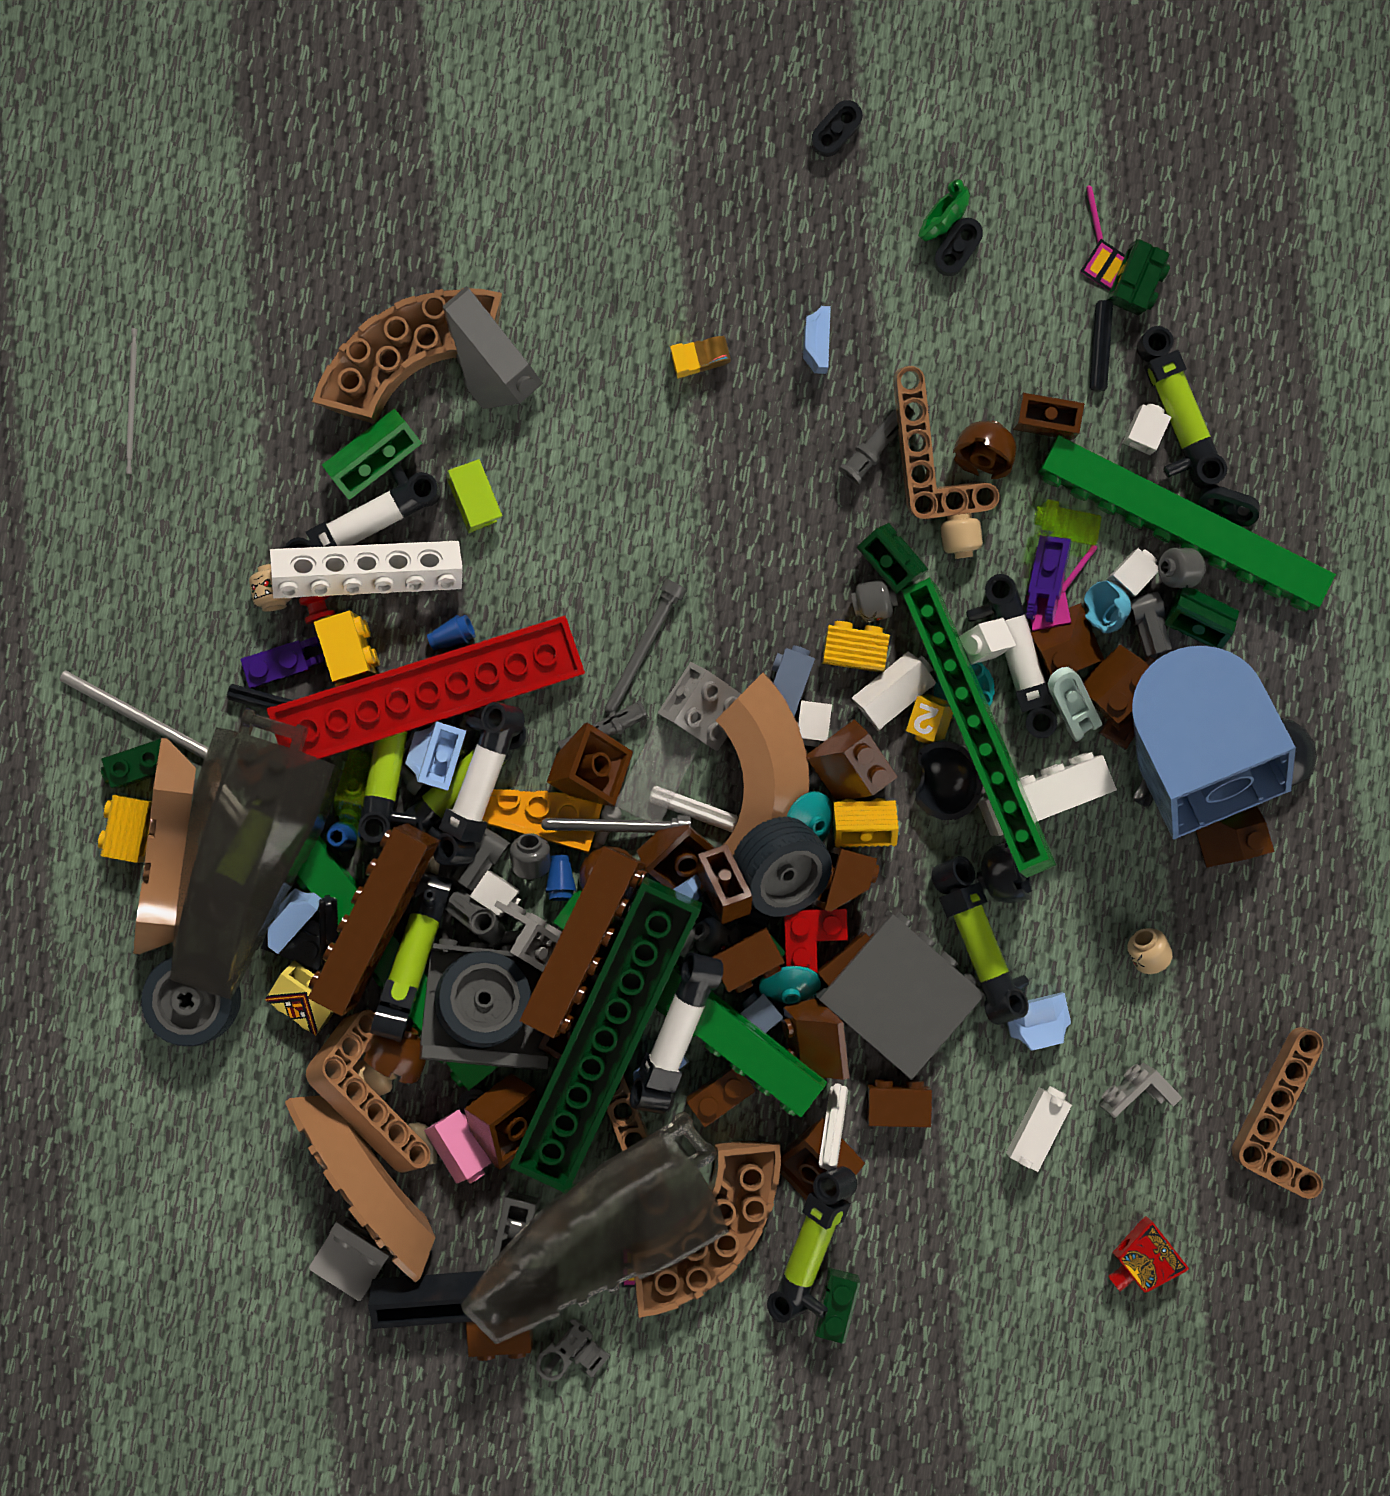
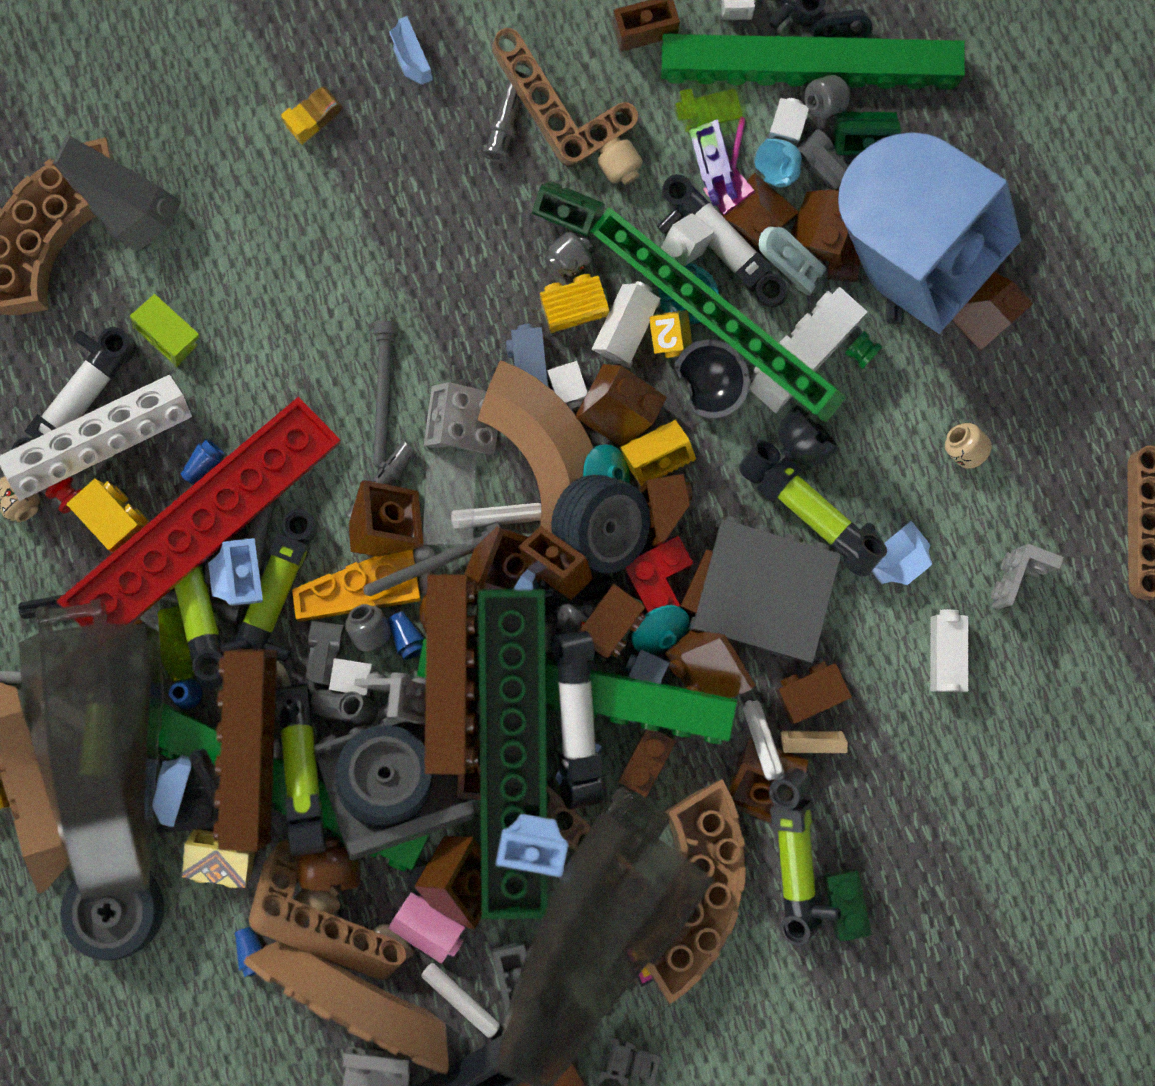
camera: 30 degrees left, 5 degrees down
dark purple hinge [240,636,326,689] -> none
green brick [322,408,422,500] -> none
black piece [433,702,525,867] -> none
reddish brown cylinder [953,421,1017,479] -> none
torso [1108,1216,1189,1293] -> none
none -> blue cone [234,927,263,978]
none -> white axle [421,963,500,1038]
none -> light blue slope [496,814,568,877]
none -> tan tile [780,731,848,753]
none -> green wheel [844,331,883,370]

